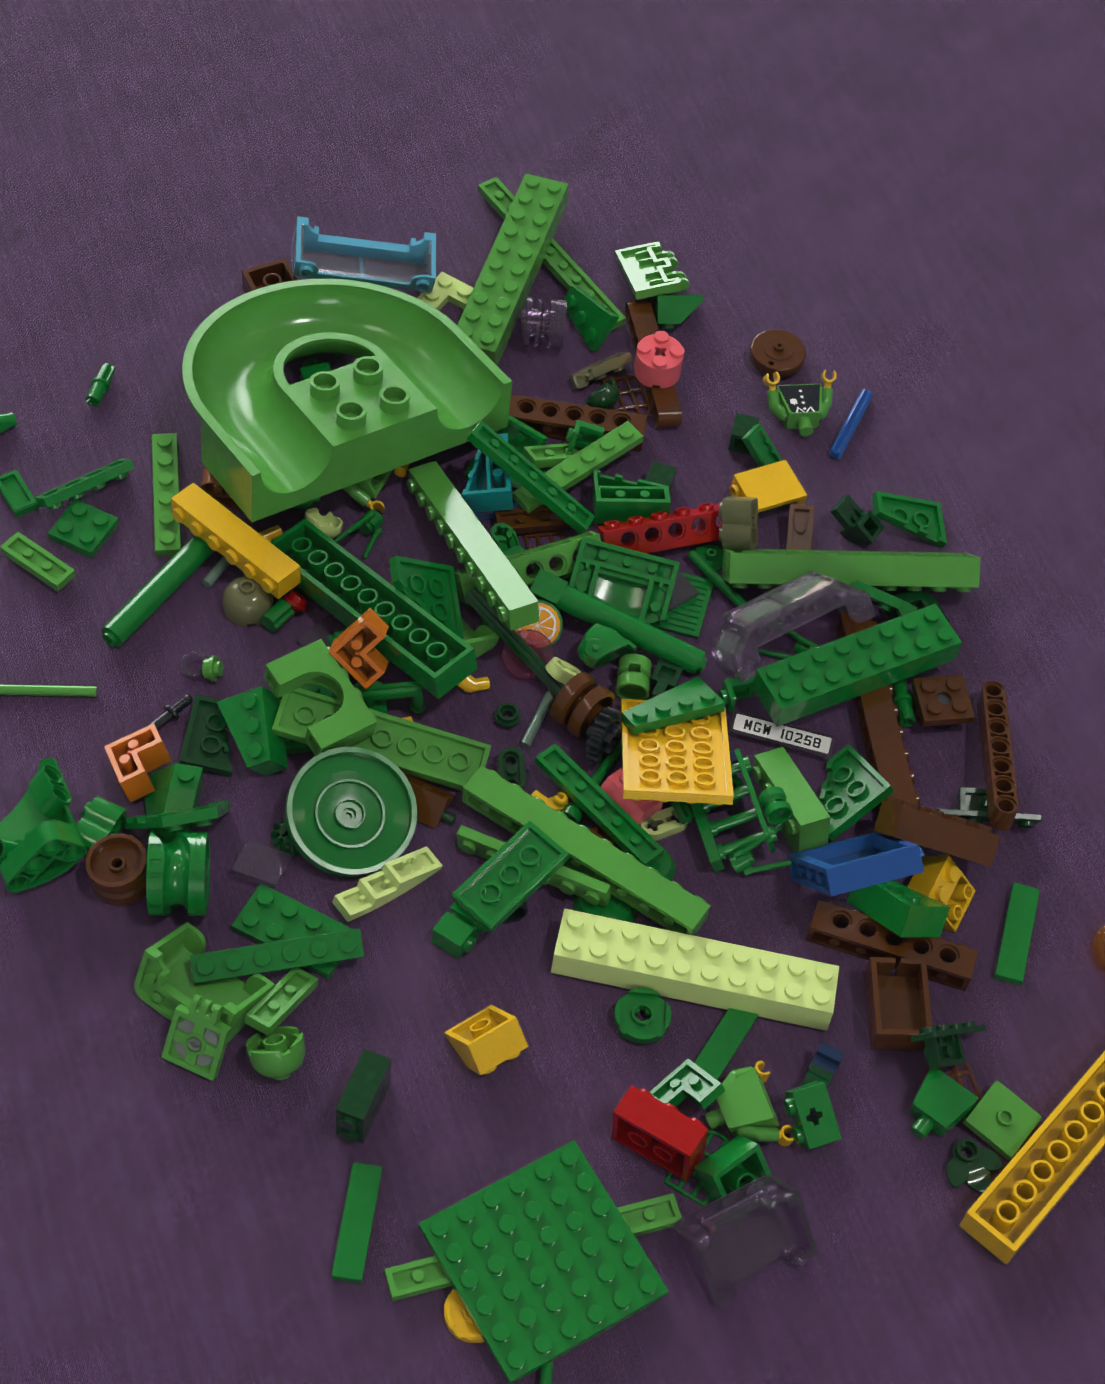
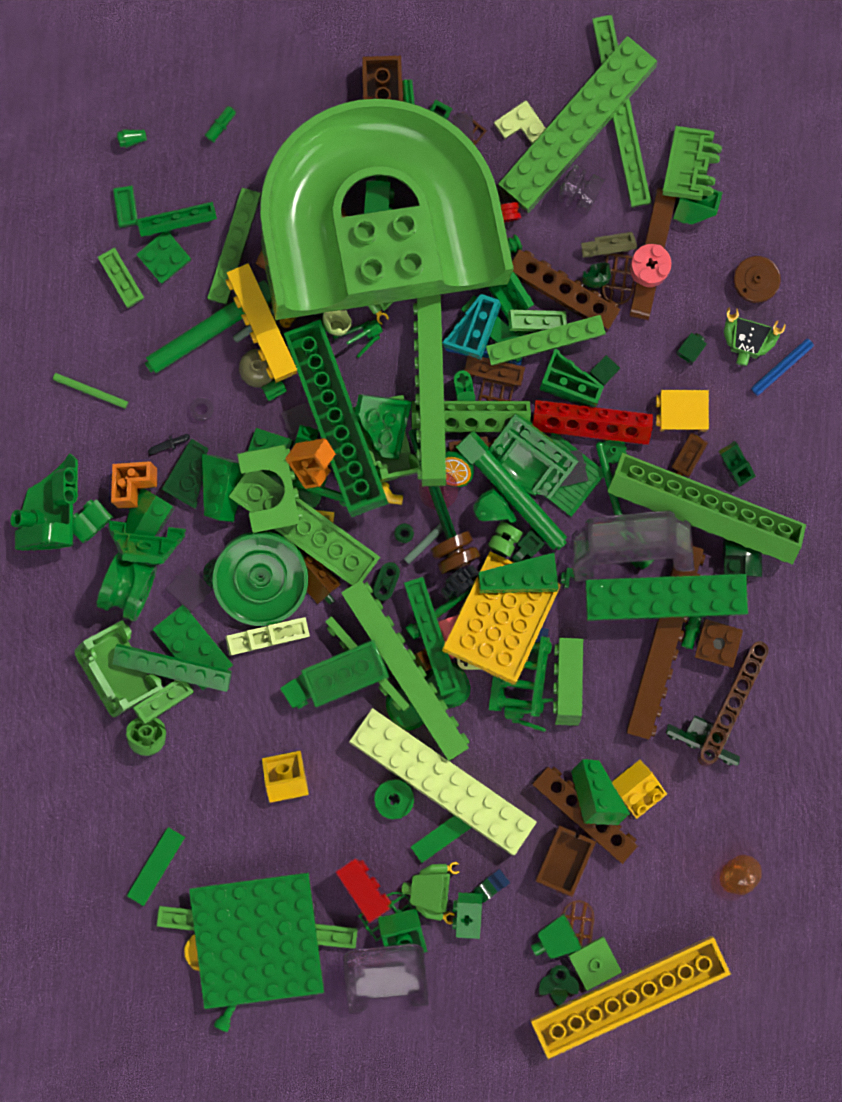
camera: 25 degrees right, 30 degrees up
reddish brown wheel [85,833,147,906] -> none
bright green piece [161,994,232,1081] -> none
bright green plate [202,655,223,682] -> none
red plate [284,590,309,613] -> none
medium azure windscreen [291,216,436,292] -> none
dark green brick [336,1049,391,1144] -> none
green plate [467,420,595,534] -> none
yellow arm [531,790,569,811] -> none
yellowish green beam [545,657,581,685] -> none
green wing [562,286,619,351] -> none
green bracket [566,420,605,452] -> none
green plate [650,1058,725,1110] -> none
olive brick [719,496,758,550] -> none
tile [728,710,835,762] -> none
green plate [742,424,782,467] -> none
green wheel [758,786,793,825] -> none
blue window [787,832,924,896] -> none
green plate [819,744,895,841] -> none
green hinge [849,580,918,617] -> none
green wing [872,491,947,548] -> none
reddish brown brick [873,797,1001,867] -> none
dark green bracket [910,1021,986,1069] -> none
green tile [994,882,1040,986] -> none

